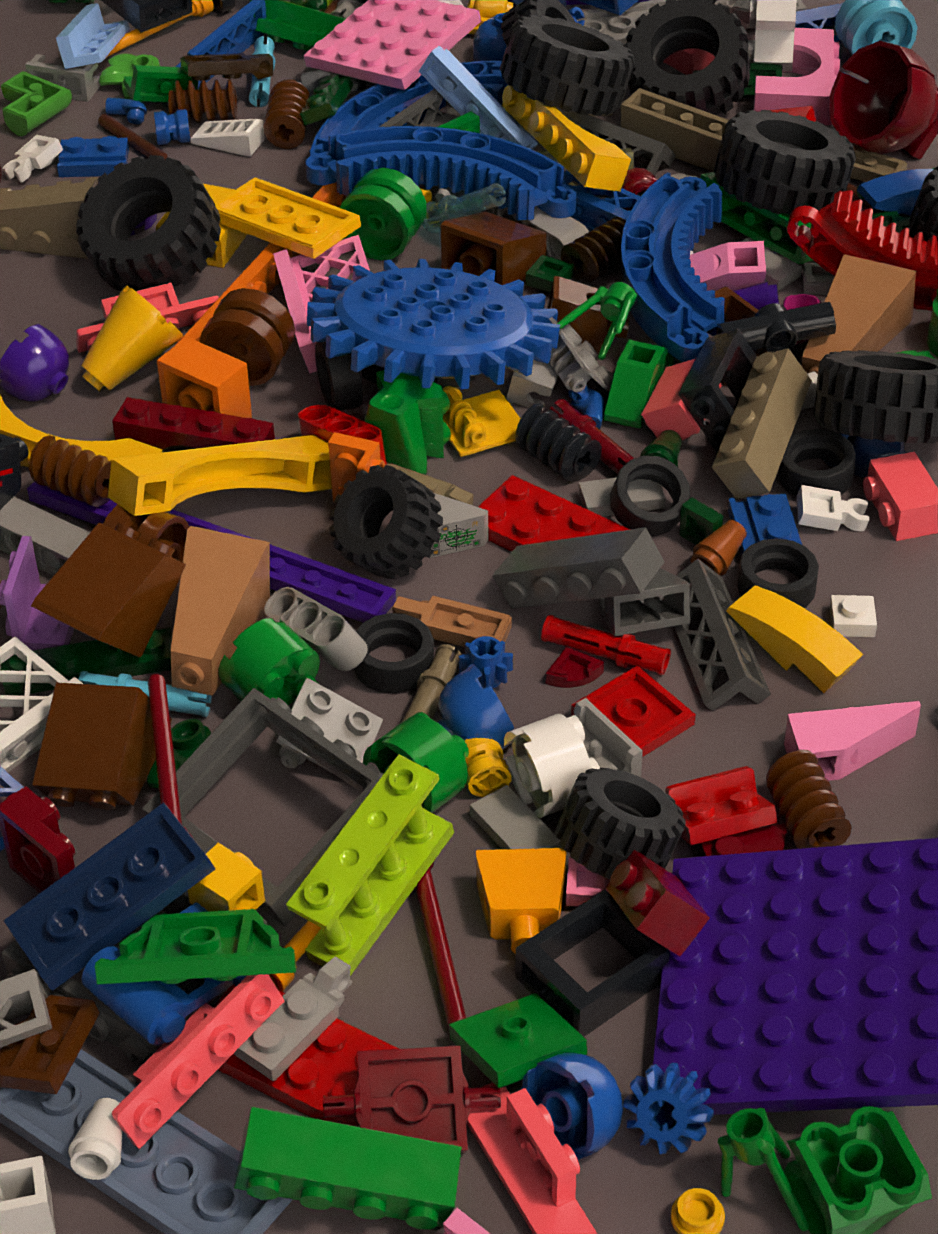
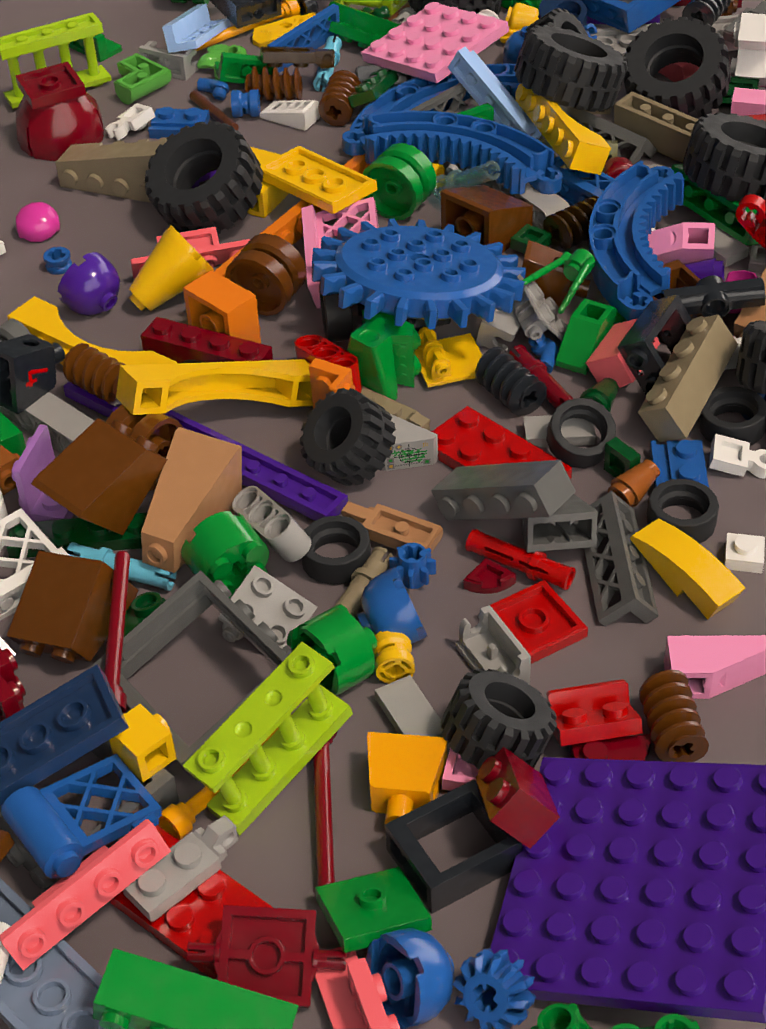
camera: 10 degrees right, 0 degrees up
green wing [95,909,296,985] -> none
white brick [504,713,600,818] -> none
none -> yellow piece [252,13,316,48]

